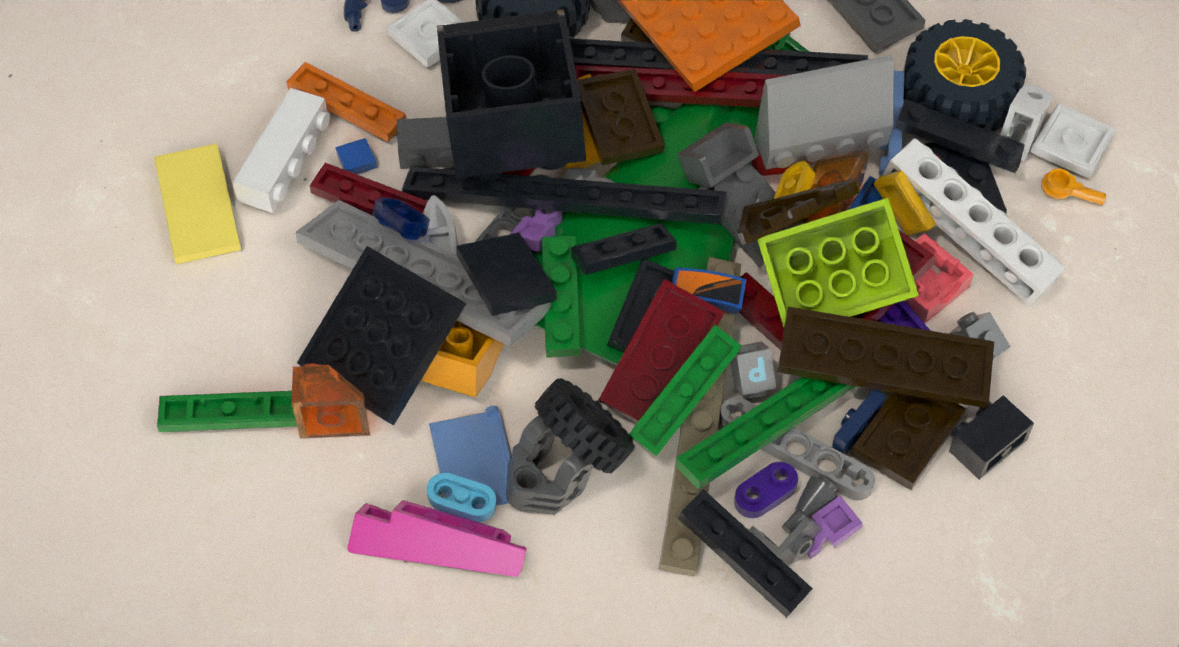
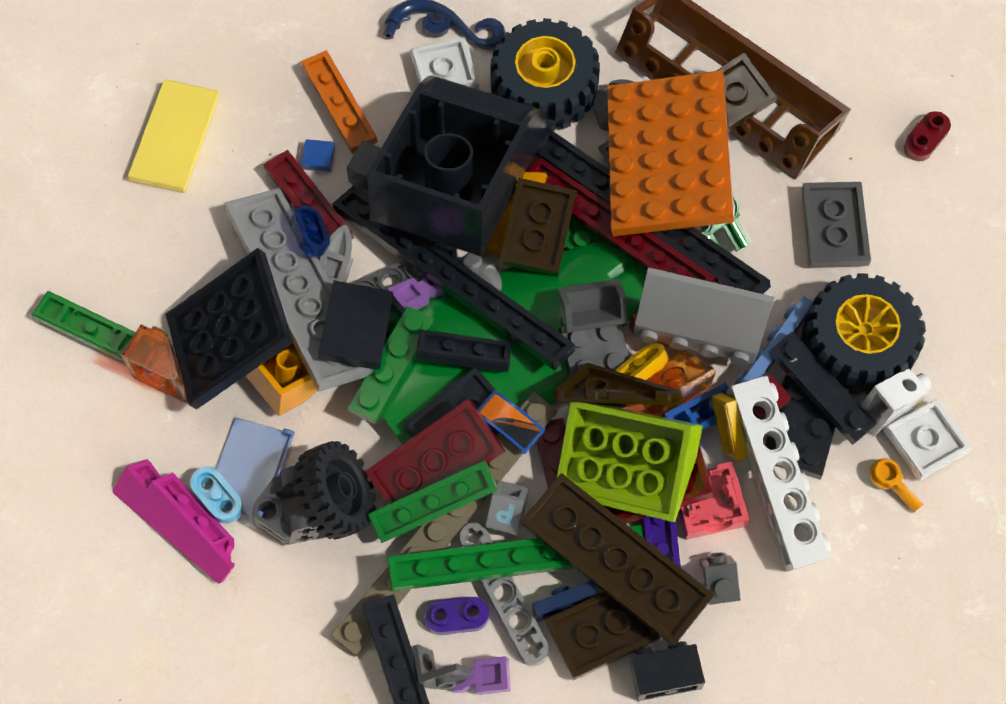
camera: 30 degrees right, 10 degrees up
white brick [233,88,330,213] -> none
dark grey cone [782,476,837,535] -> none

